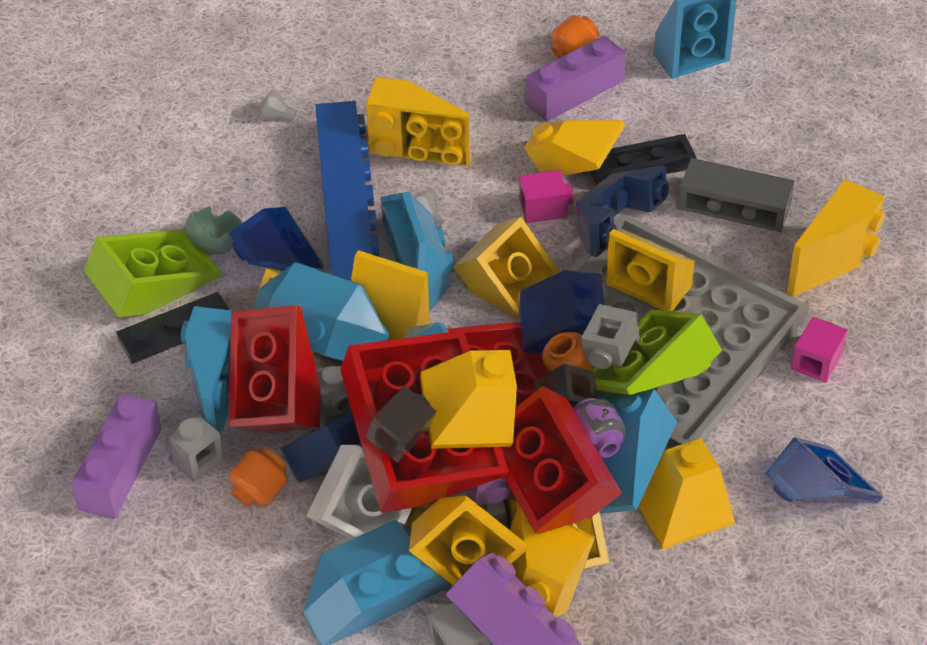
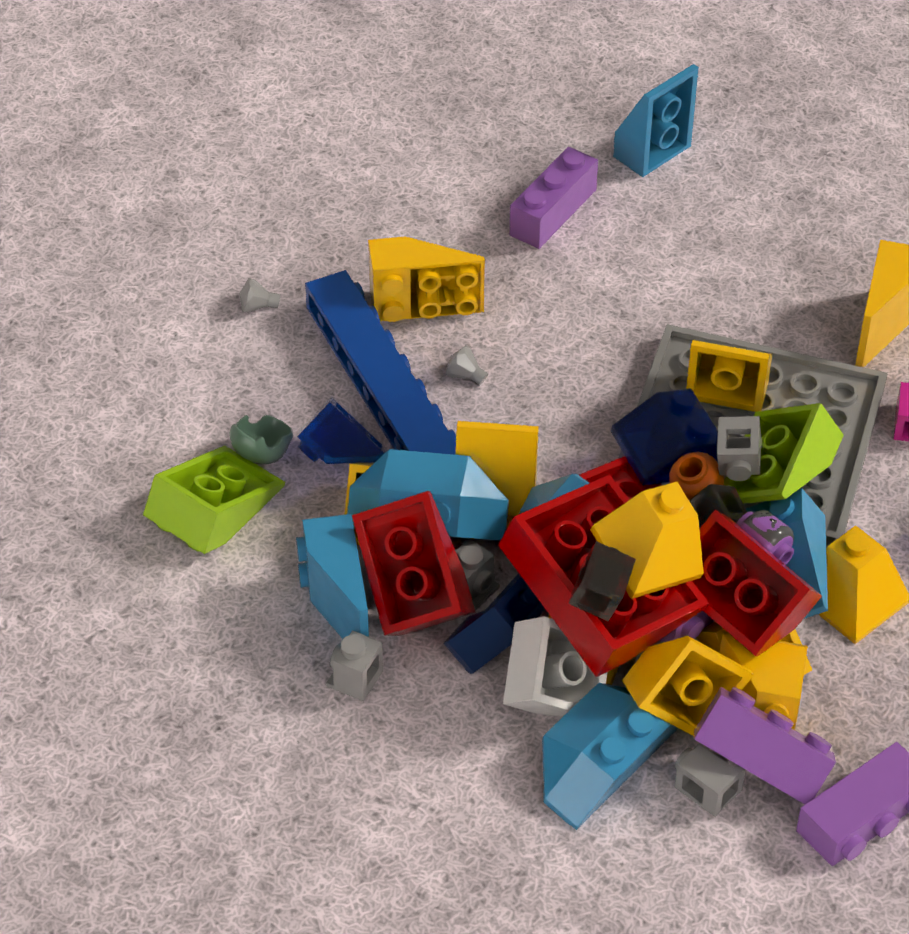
camera: 20 degrees left, 0 degrees up
medium lavender brick [72,393,162,519] -> none
black plate [116,292,229,364] -> none
orange head [229,447,288,508] -> none
dark azure wedge [381,192,454,312] -> none
yellow slope [452,217,561,318] -> none
dark pink brick [519,170,573,223] -> none
yellow slope [524,120,626,176] -> none
orange head [551,15,600,59] -> none
dark blue slope [576,165,669,257] -> none
black plate [590,134,696,186] -> none
dark grey brick [679,158,795,233] -> none

